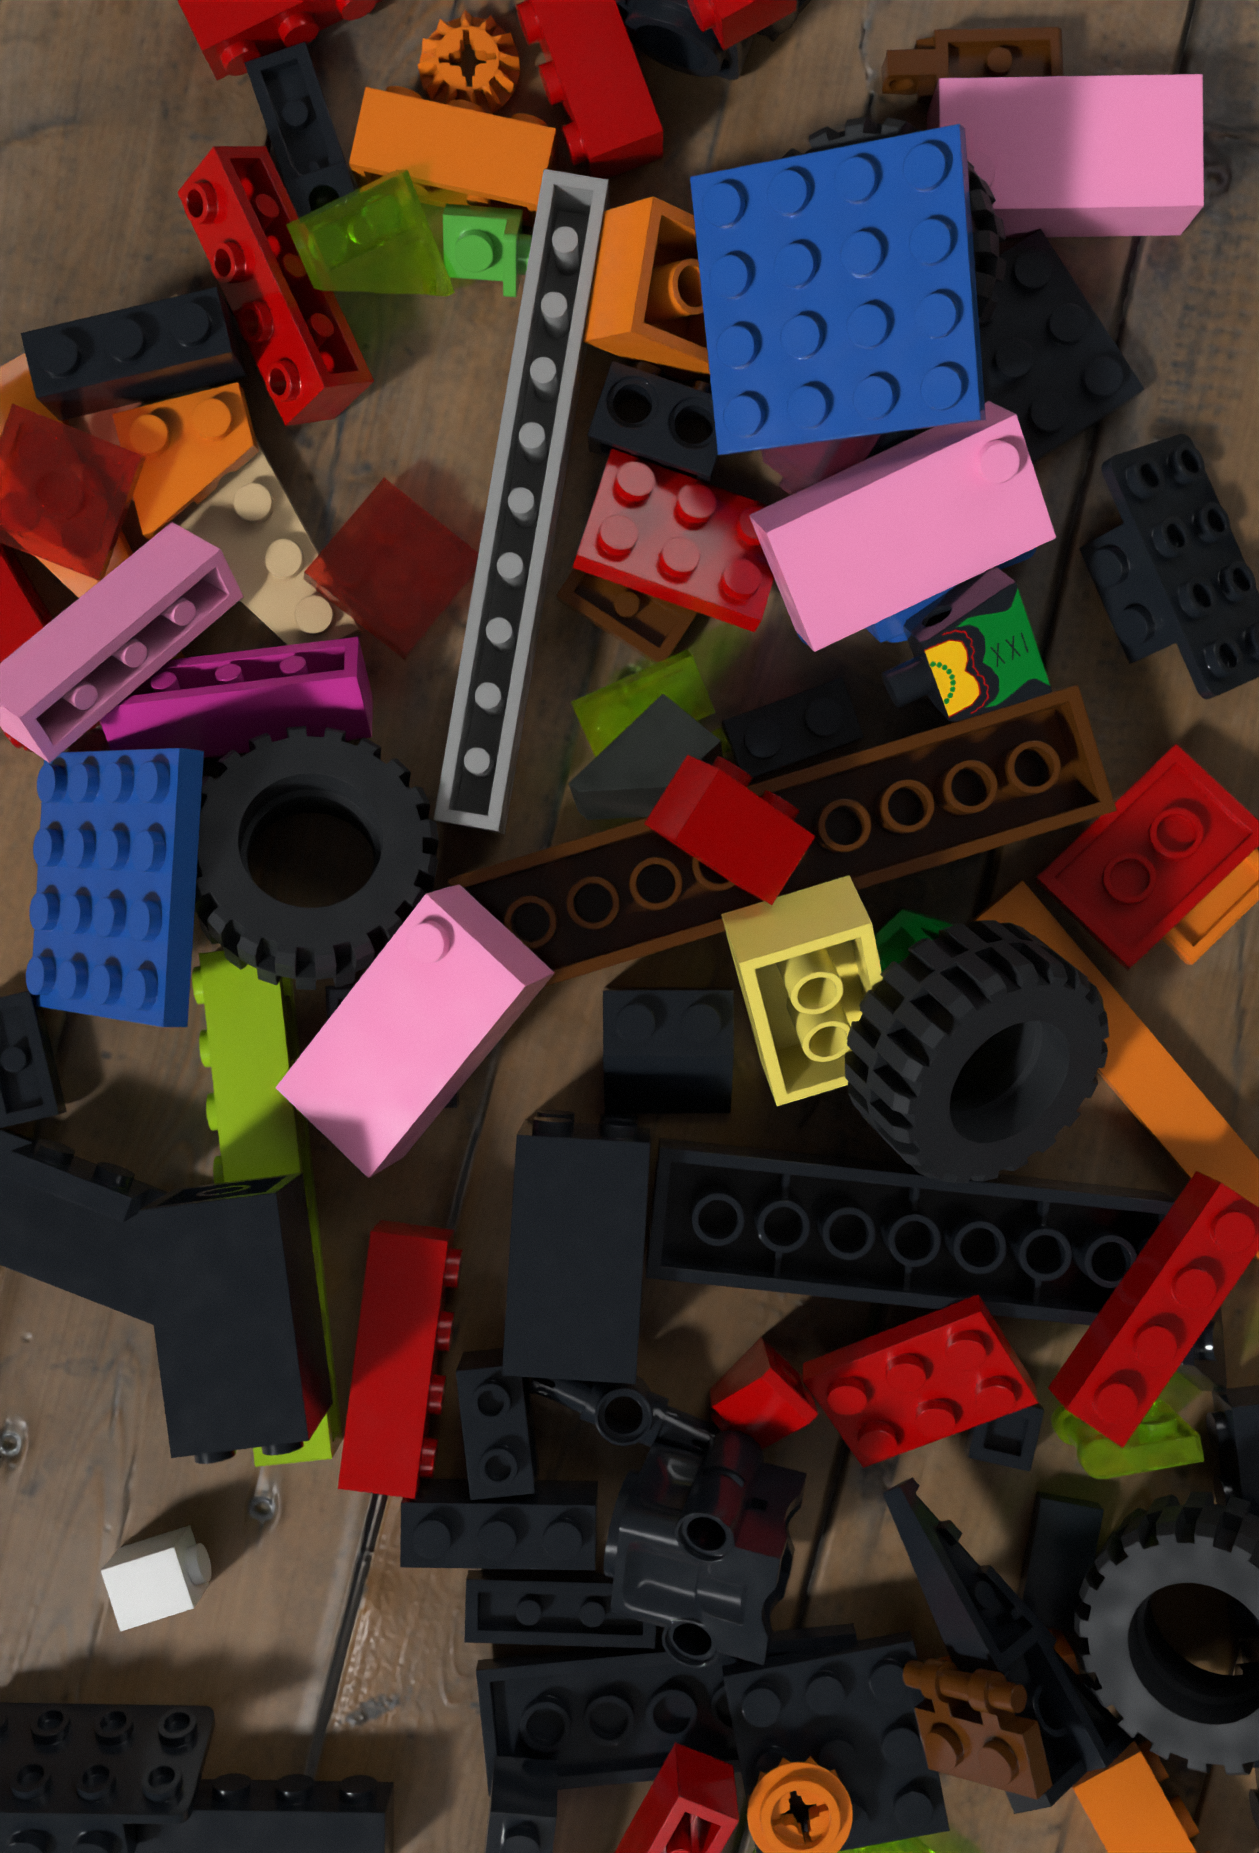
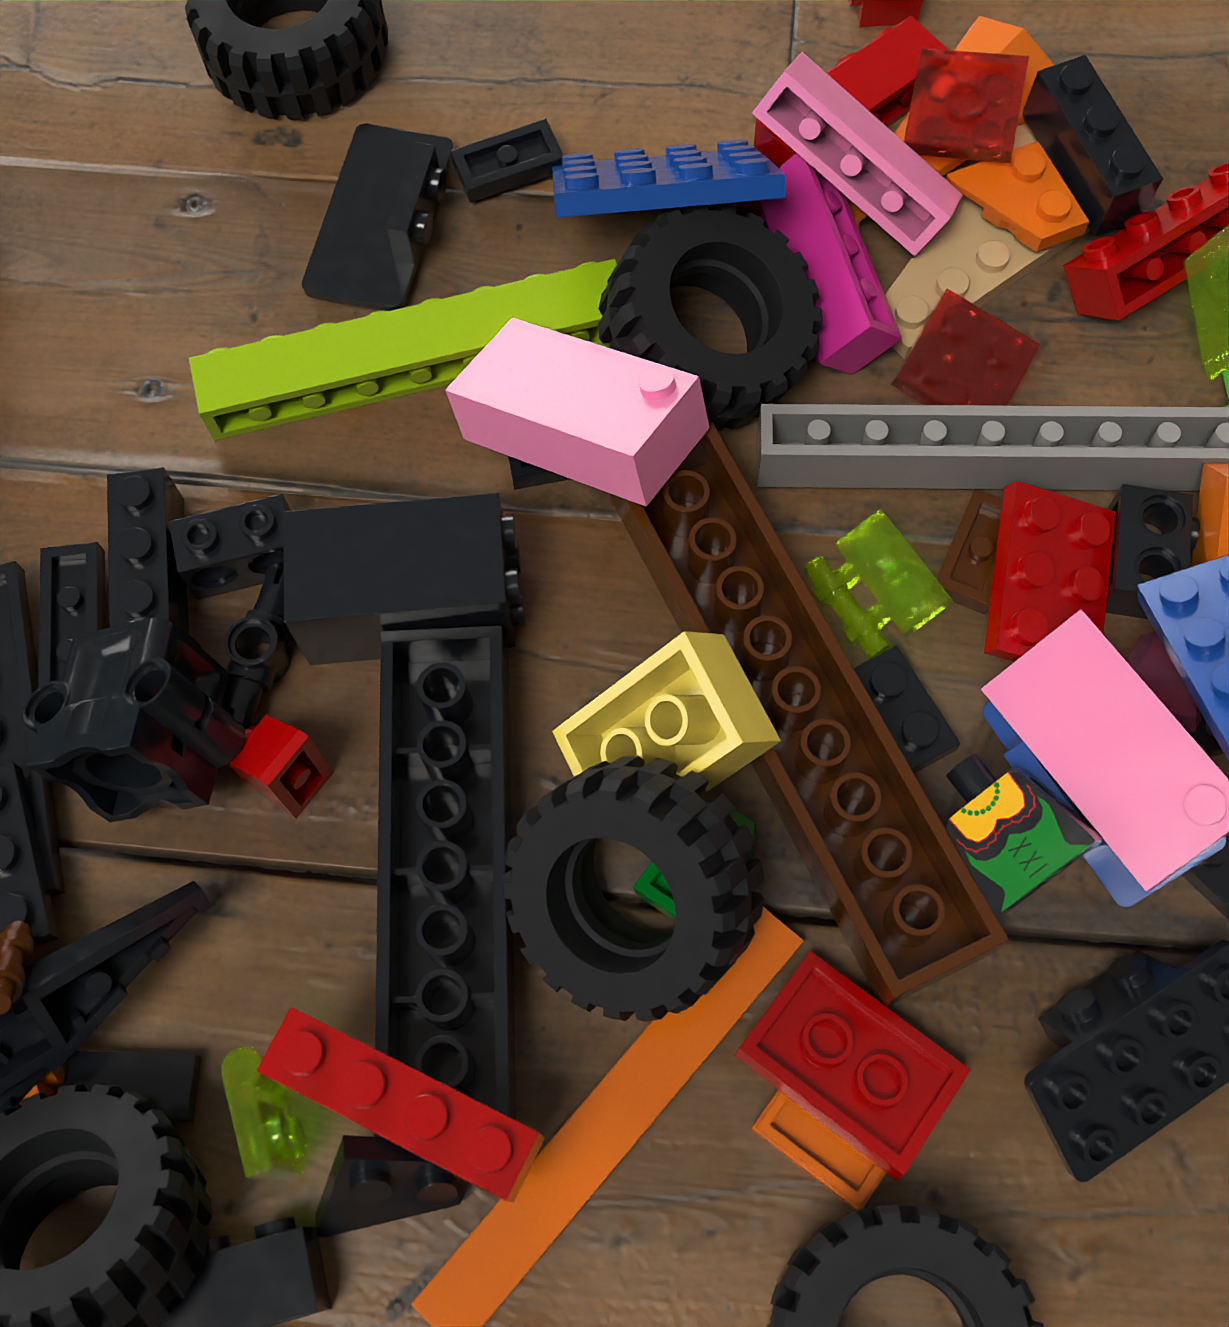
camera: 85 degrees right, 20 degrees down
white brick [101,1525,211,1632] -> none
black brick [138,1172,333,1464] -> none
red brick [338,1220,463,1499] -> none
pearl dark grey slope [568,694,723,820] -> none
black slope [603,987,734,1114] -> none
red brick [644,755,815,905] -> none
red plate [803,1294,1038,1468] -> none
black plate [964,1403,1045,1472] -> none

